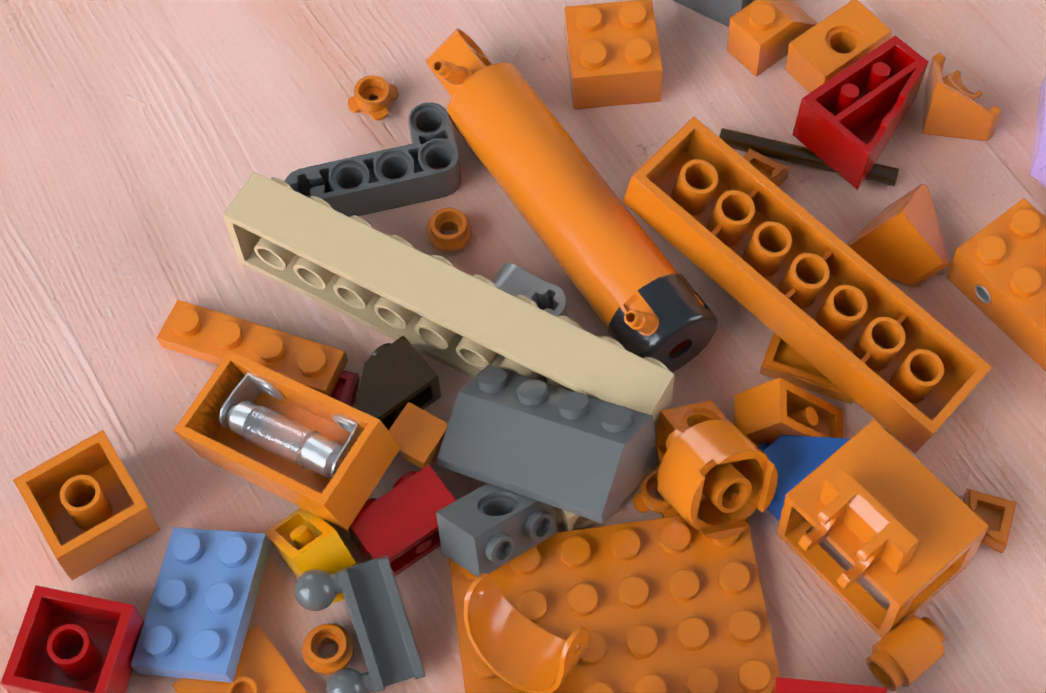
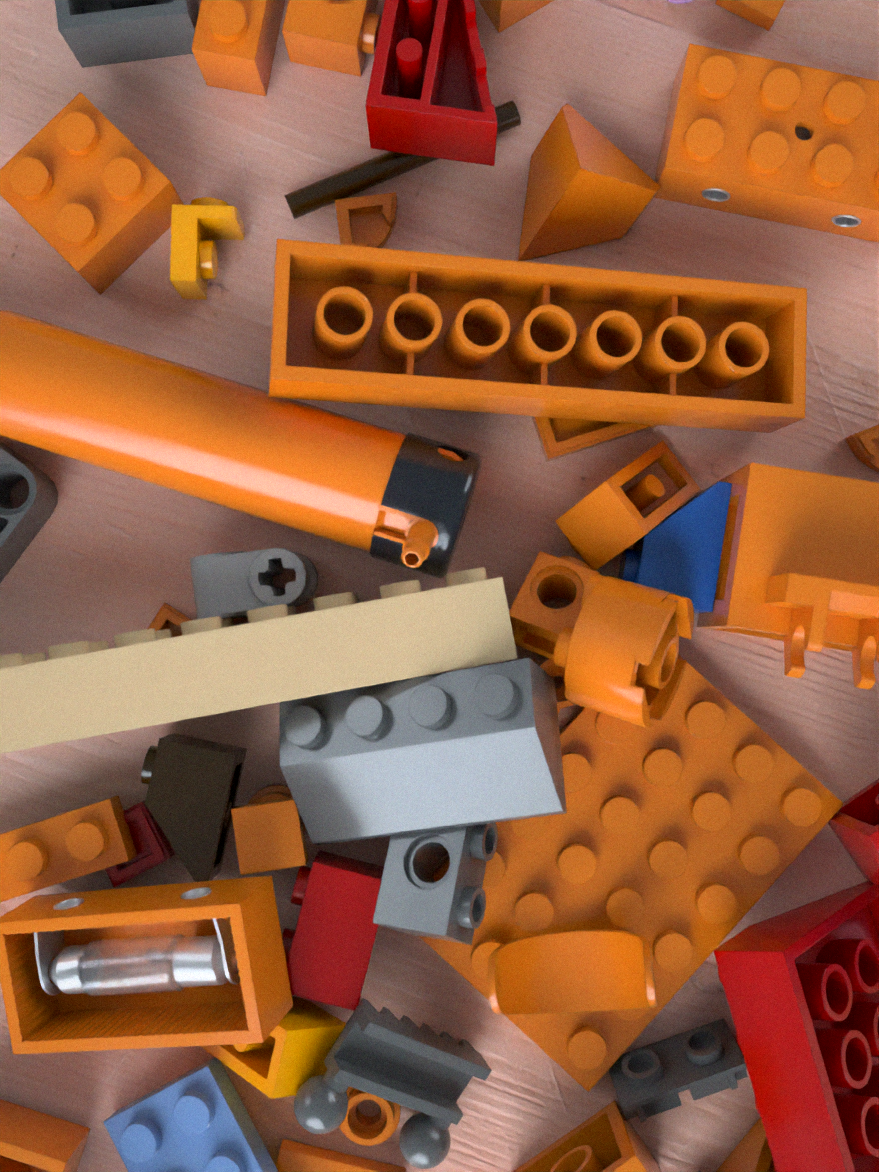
camera: 40 degrees left, 25 degrees up
orange plate [426,207,472,252] -> none
none -> light orange bracket [170,197,245,300]

